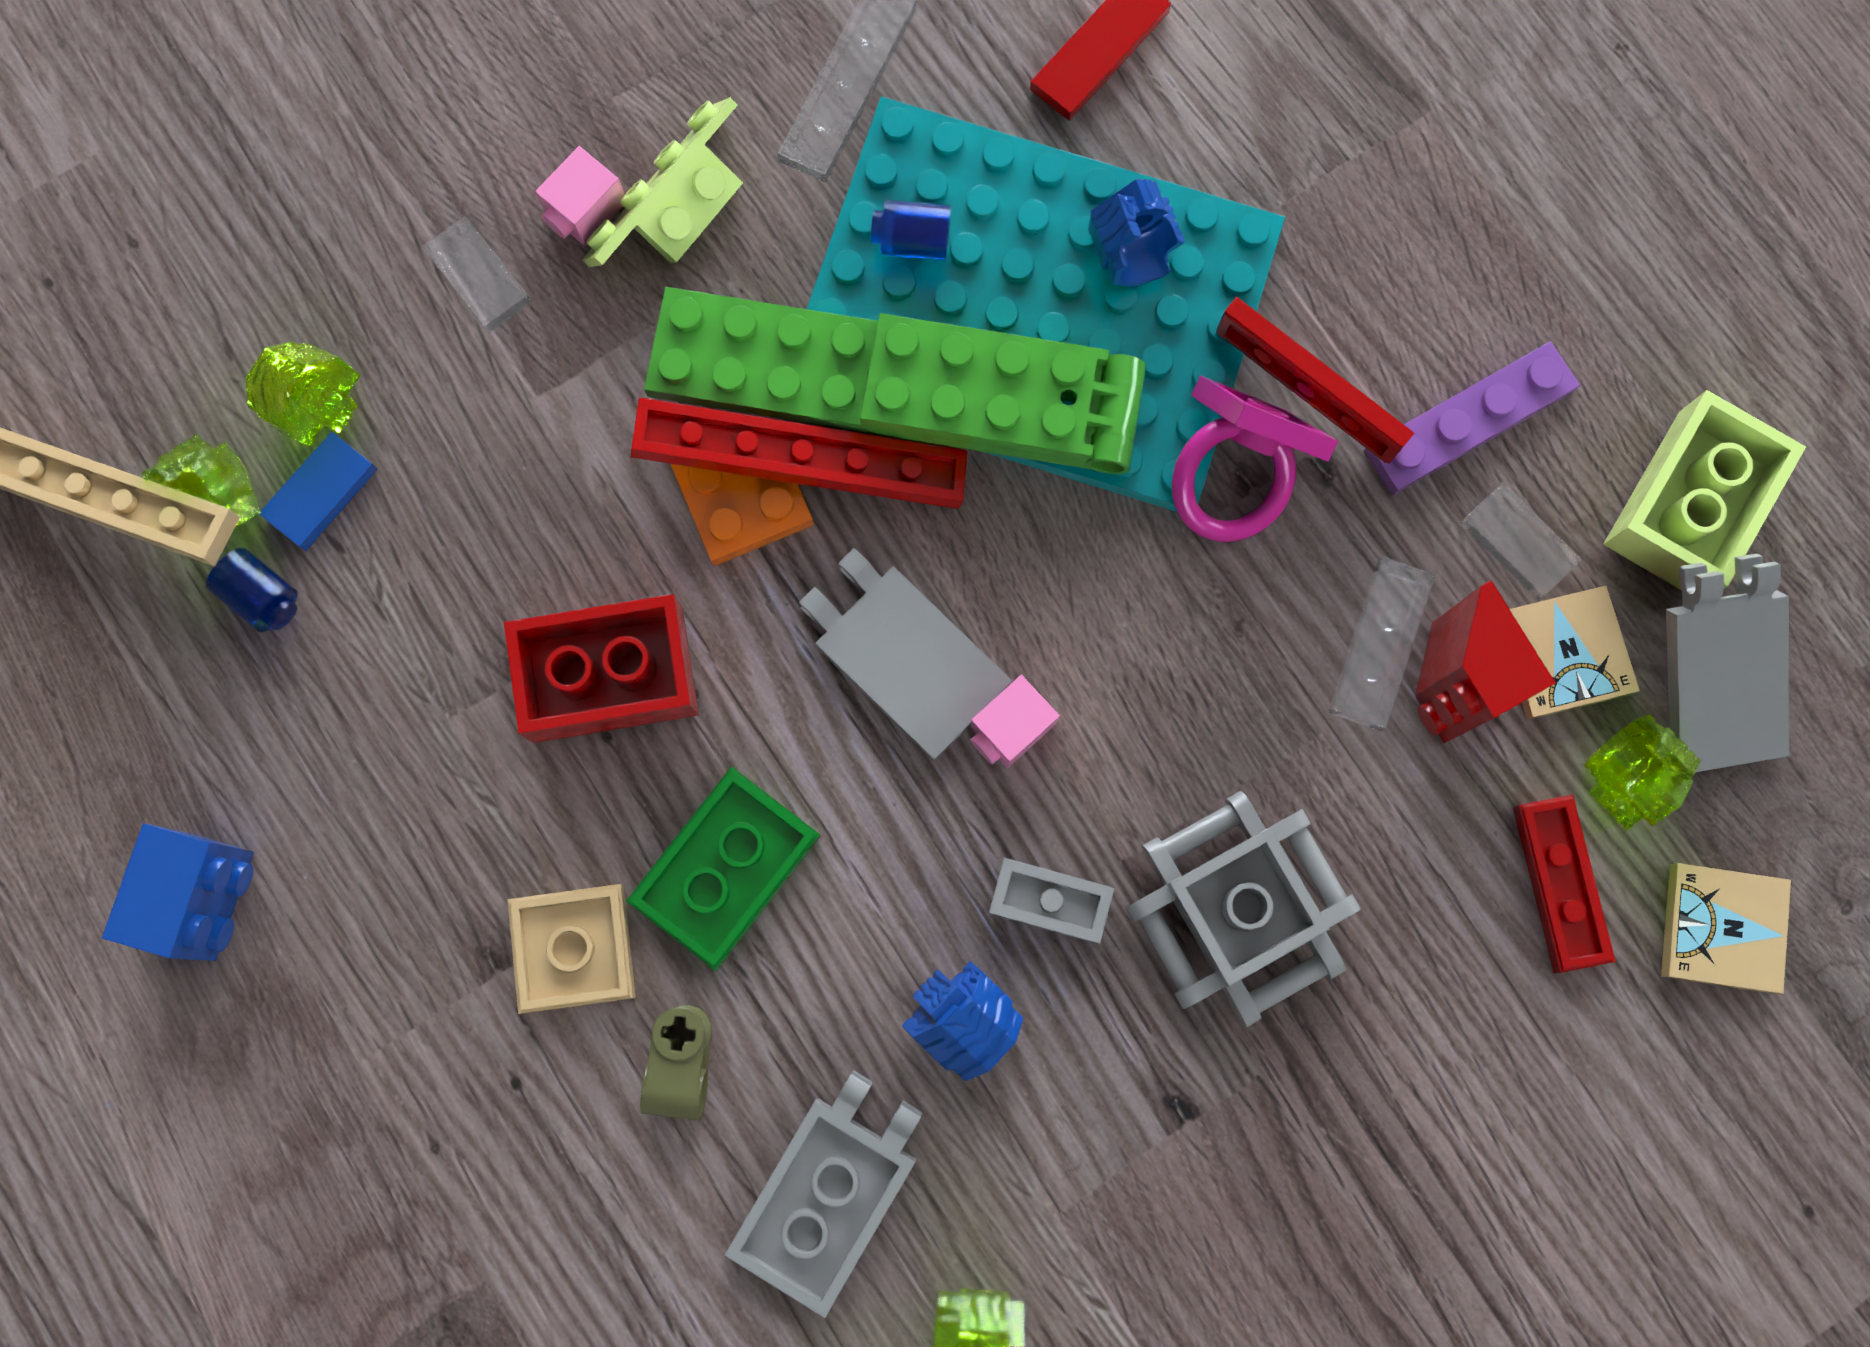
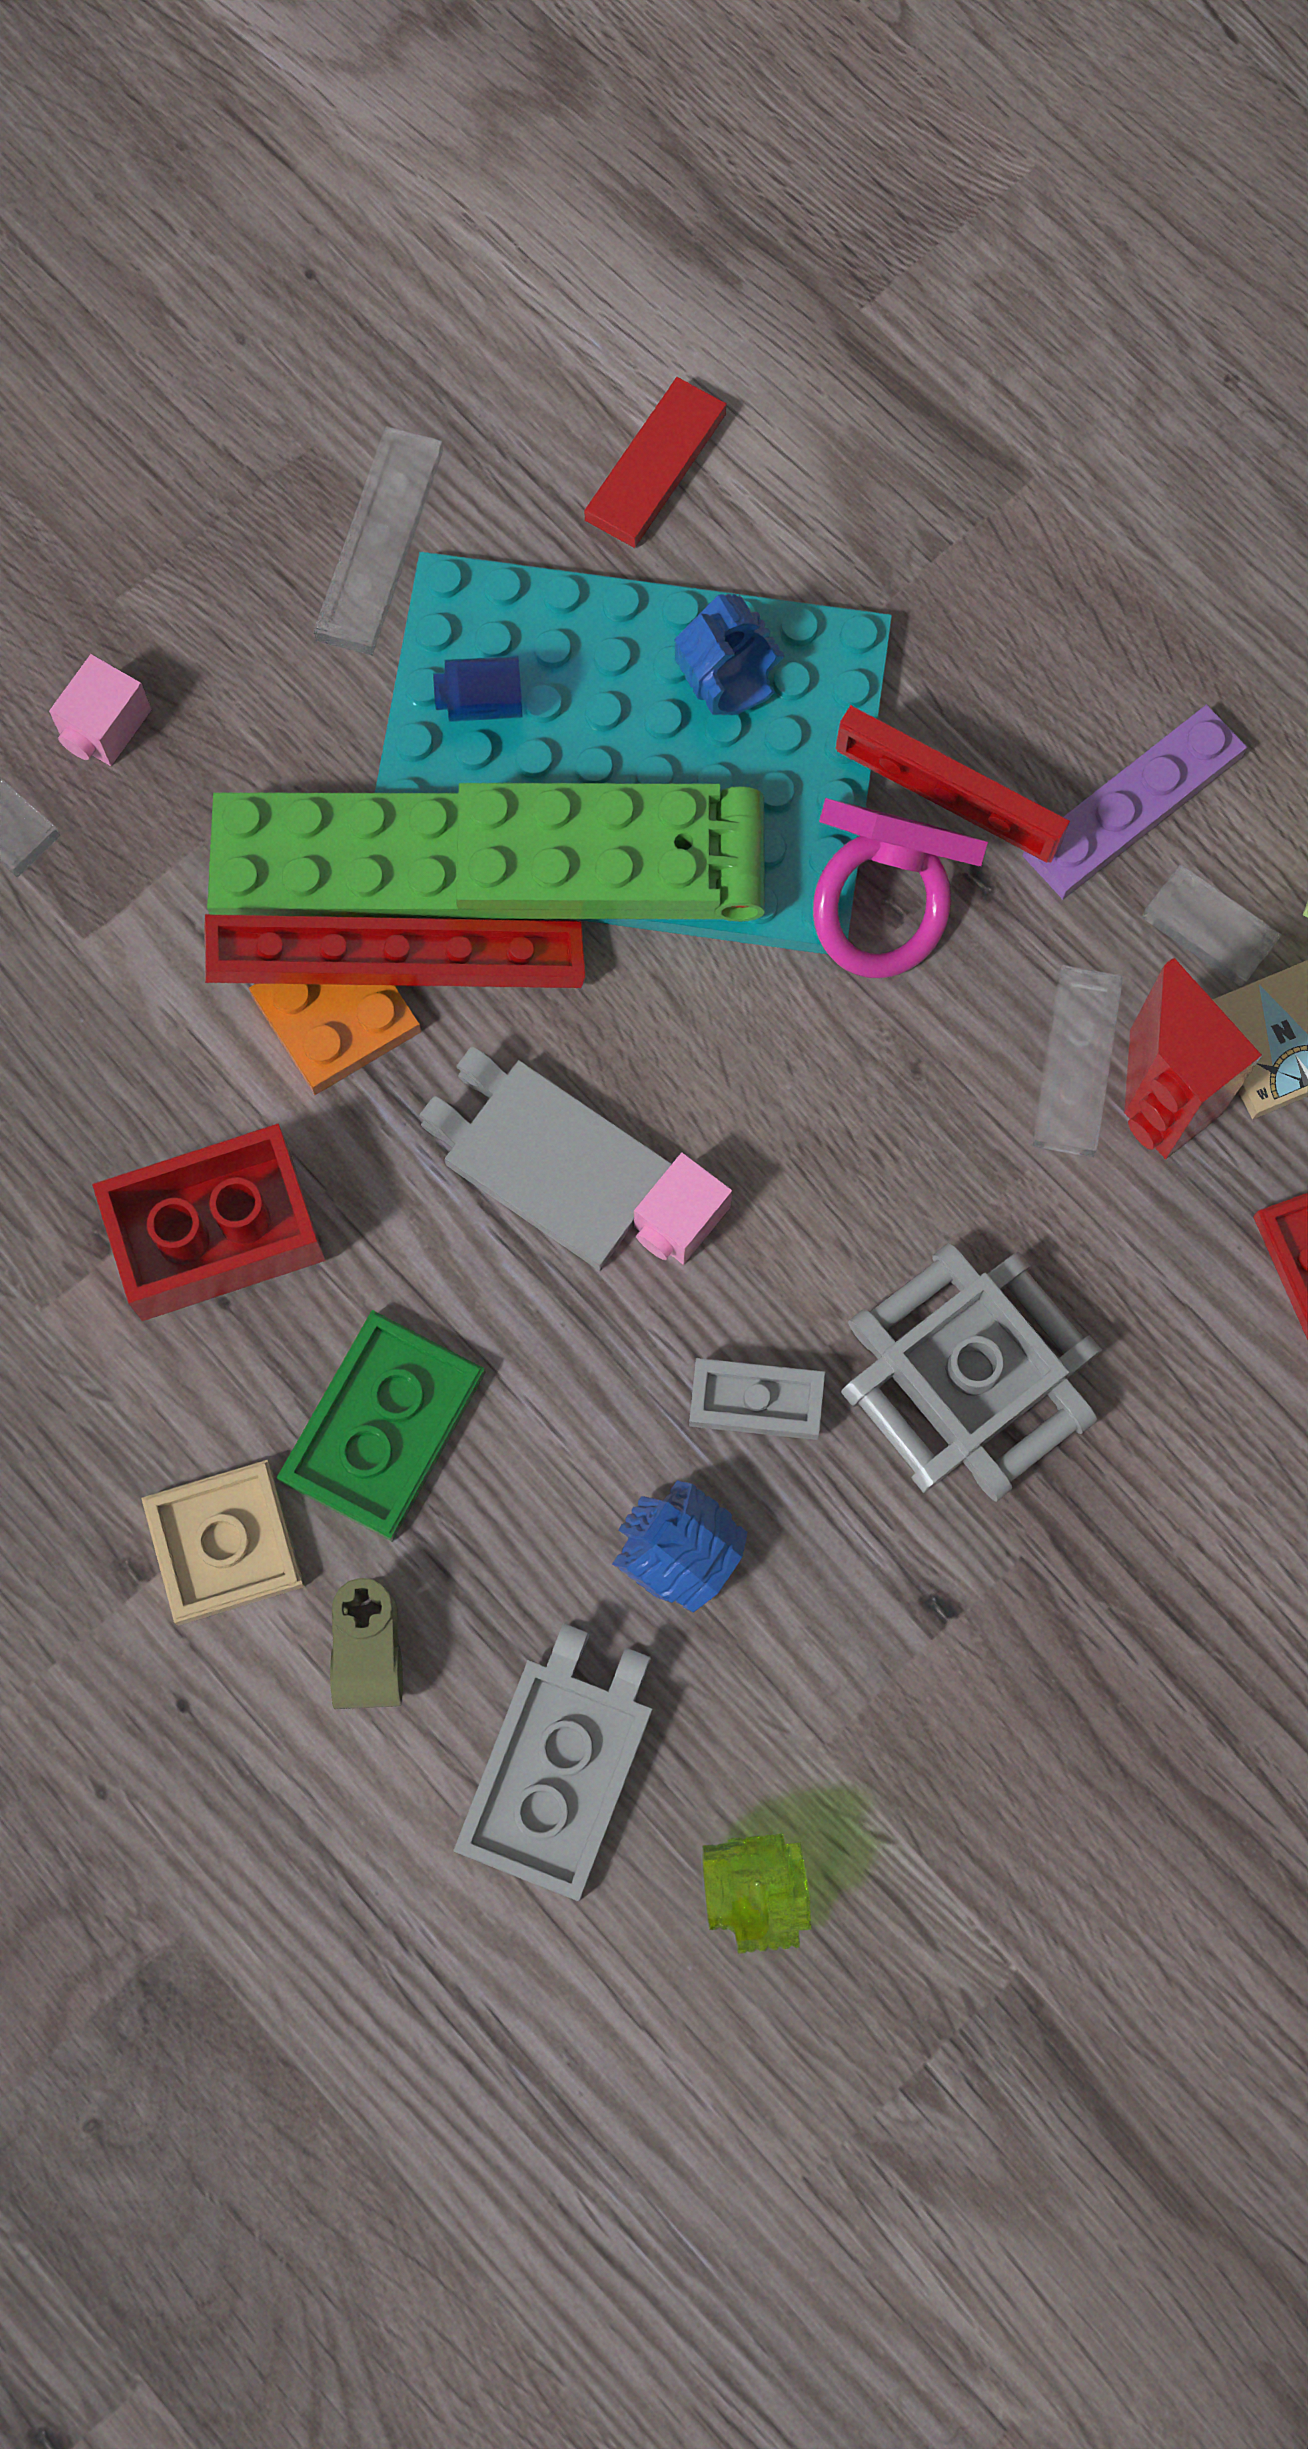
camera: 10 degrees left, 5 degrees down
yellowish green bracket [582,97,743,267] -> none

